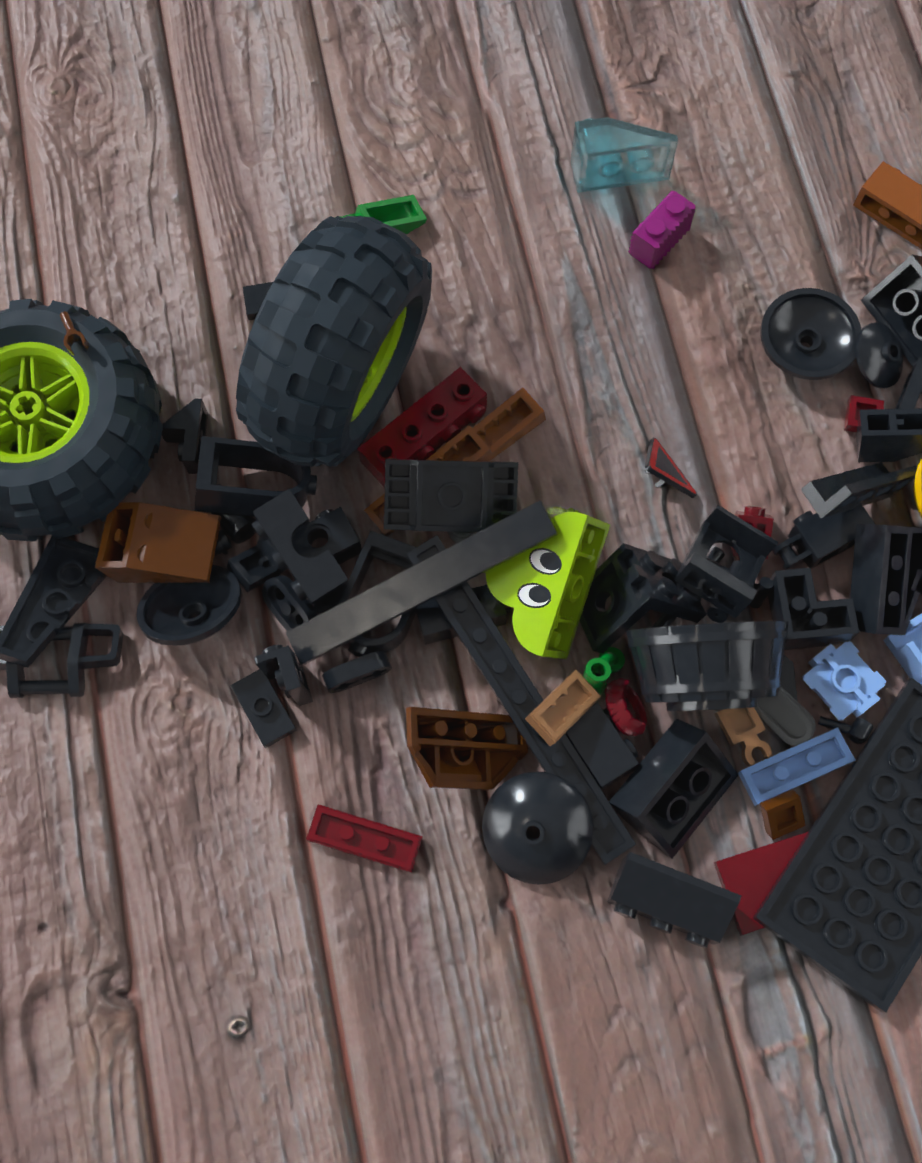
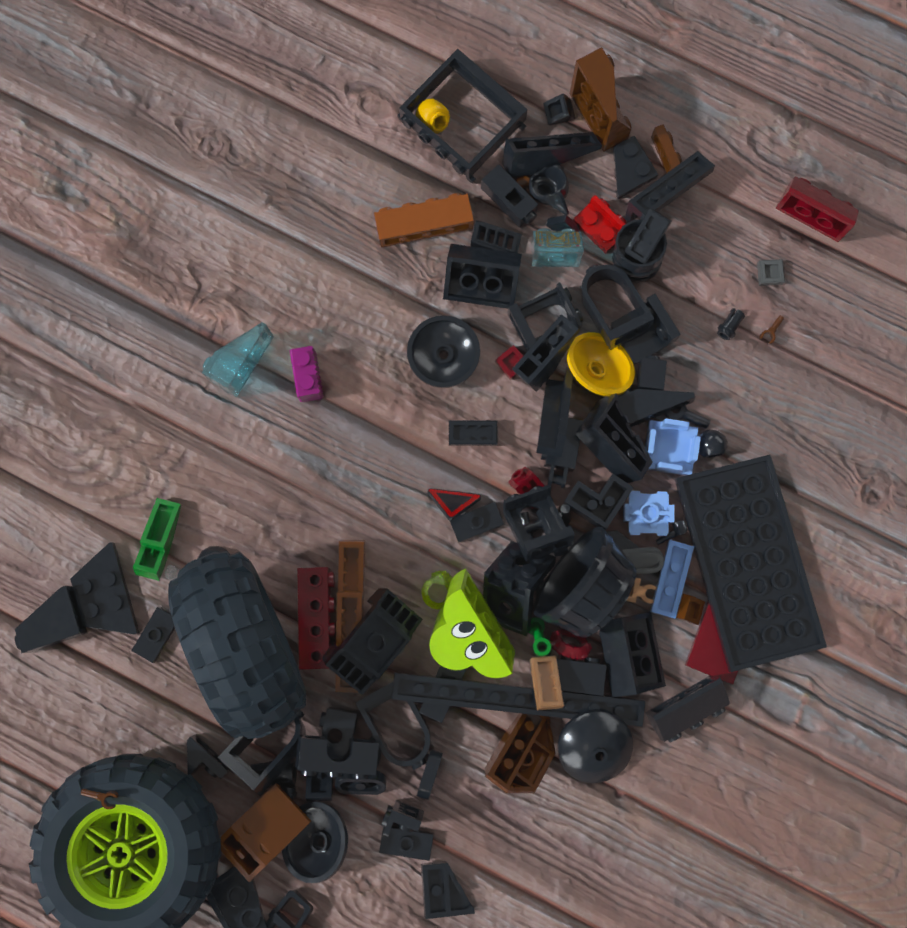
camera: 50 degrees left, 10 degrees up
black tile [285,500,558,665] -> none
dark red tile [306,804,423,874] -> none
black dish [855,322,903,389] -> none
none -> black slope [14,586,88,653]
none -> black wing [70,542,139,635]
none -> black wing [421,861,475,919]
none -> black plate [449,420,498,446]
none -> black plate [449,502,504,543]

